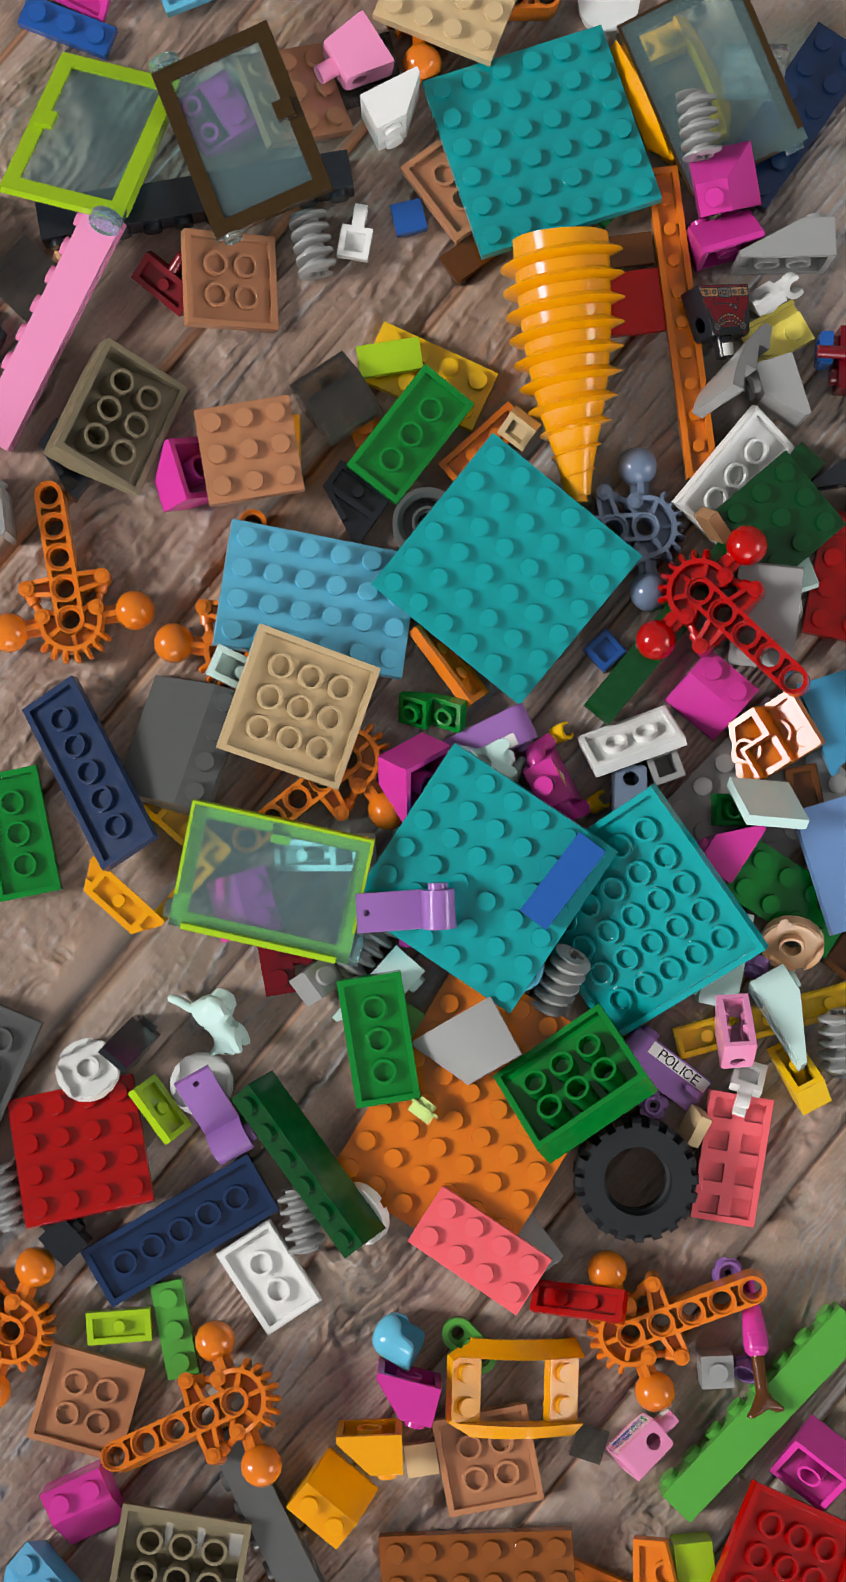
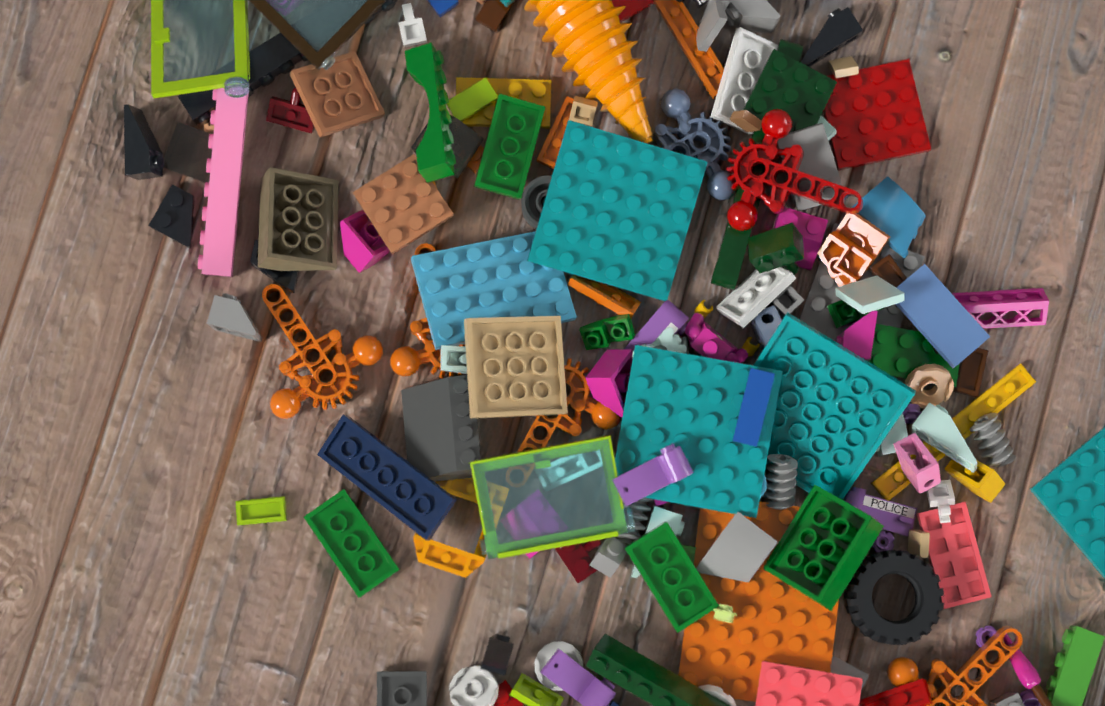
camera: 25 degrees left, 5 degrees down
light aqua animal [167,988,250,1056] -> none
light grey piece [288,209,336,281] -> none
black wing [323,460,391,544] -> none
blue tile [582,628,627,673] -> none
none -> green arch [405,42,456,183]
none -> dark green brick [748,223,804,275]

